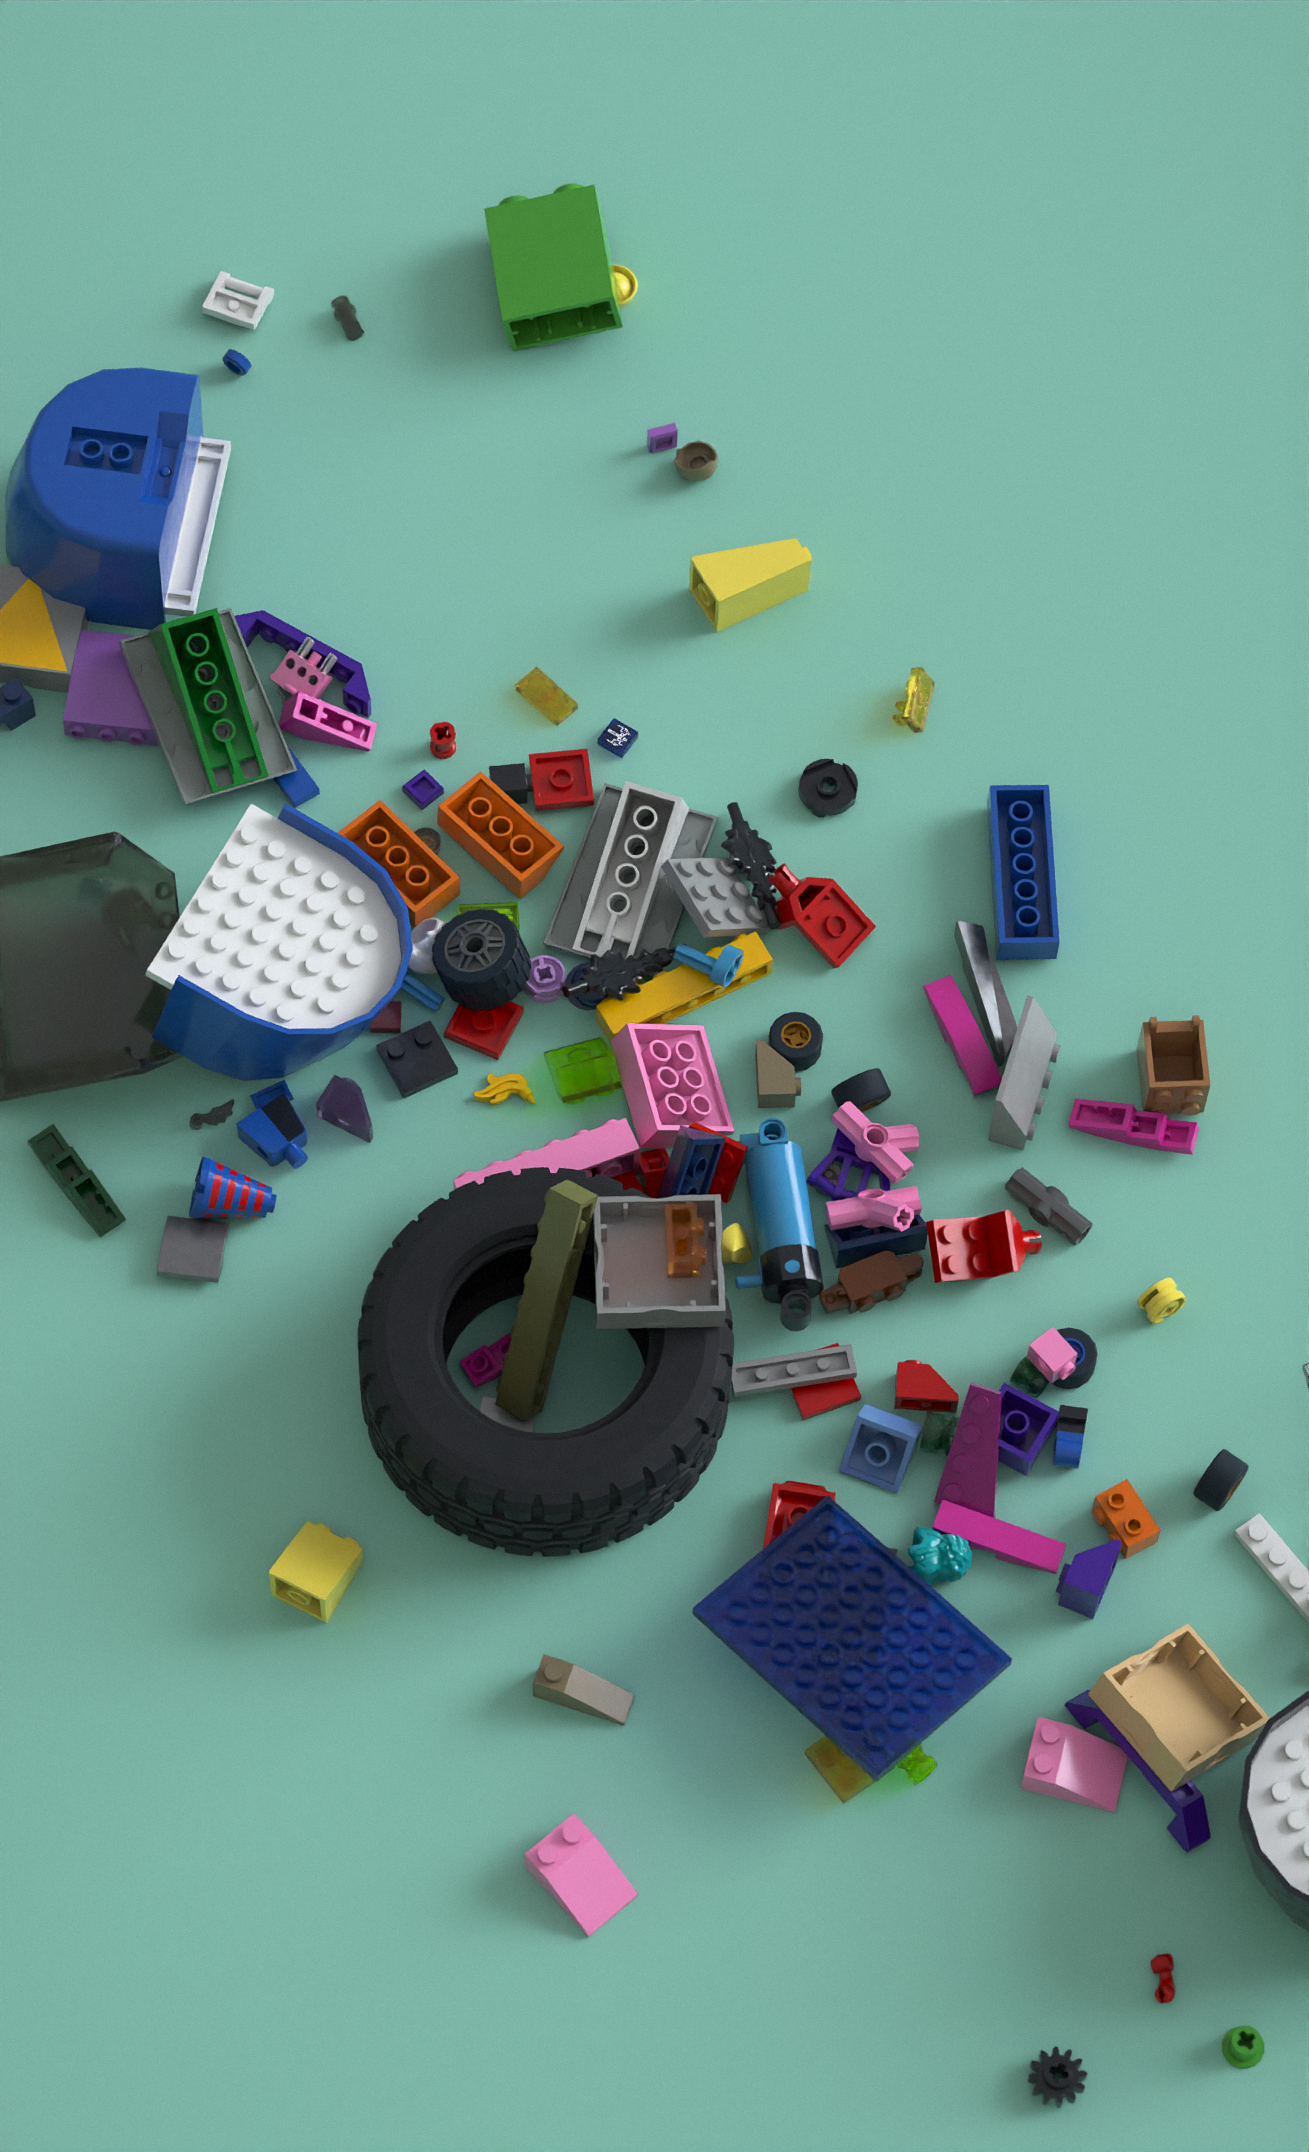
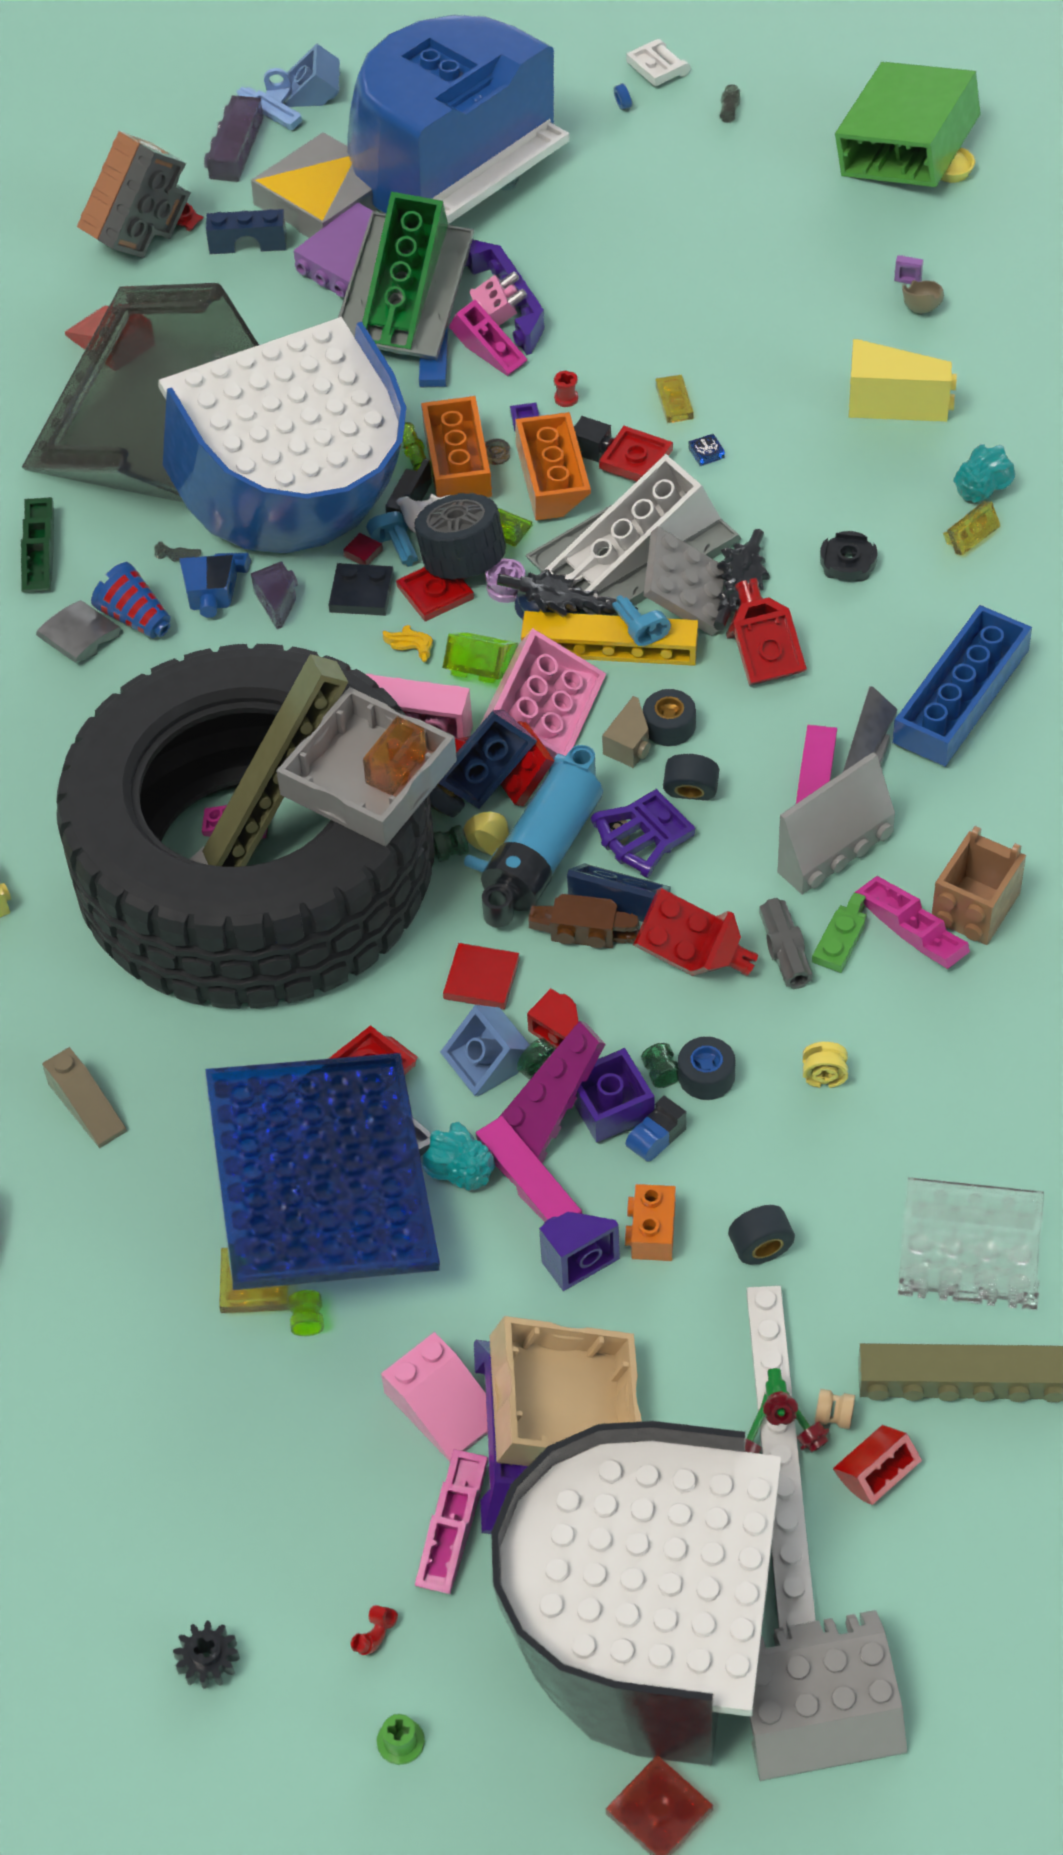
camera: 40 degrees right, 10 degrees down
light grey plate [731,1344,857,1397] -> none
bright pink piece [825,1186,921,1232] -> none
bright pink piece [830,1101,920,1184] -> none
bright pink brick [1027,1327,1078,1384] -> none
none -> dark pink slope [415,1449,489,1594]
none -> bright green hinge [812,892,867,973]
none -> teal hair [953,444,1015,503]

